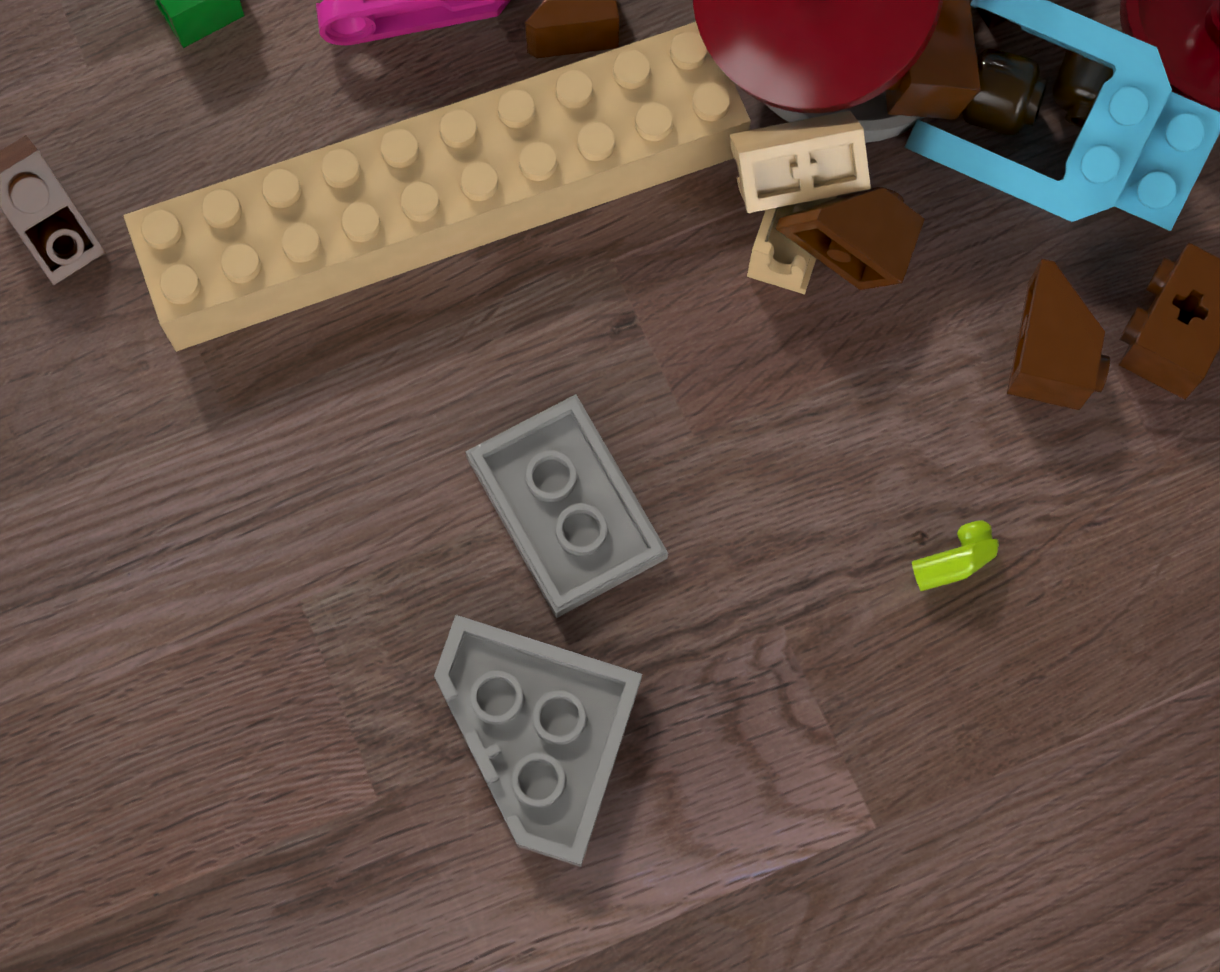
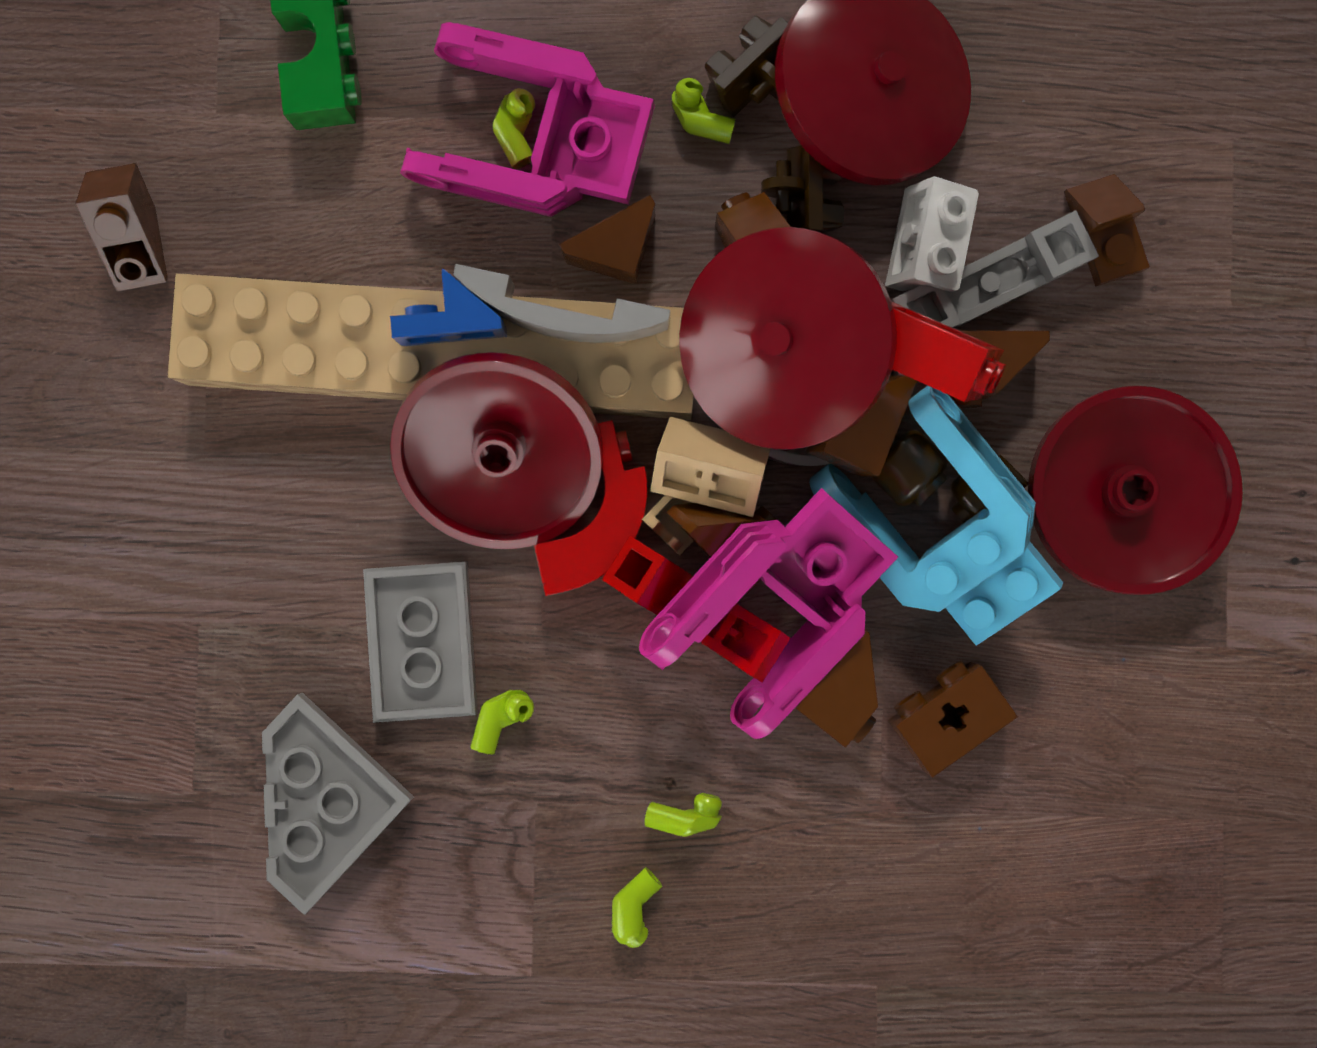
camera: 30 degrees right, 15 degrees up
none -> blue slope [390,269,507,346]
none -> dark red dish [390,352,603,549]
none -> light grey slope [453,264,670,343]
none -> lime arm [470,690,534,755]
none -> red arch [534,420,648,596]
none -> red arch [602,536,791,683]
none -> lime arm [612,867,663,948]
none -> dark pink plate [639,488,898,739]

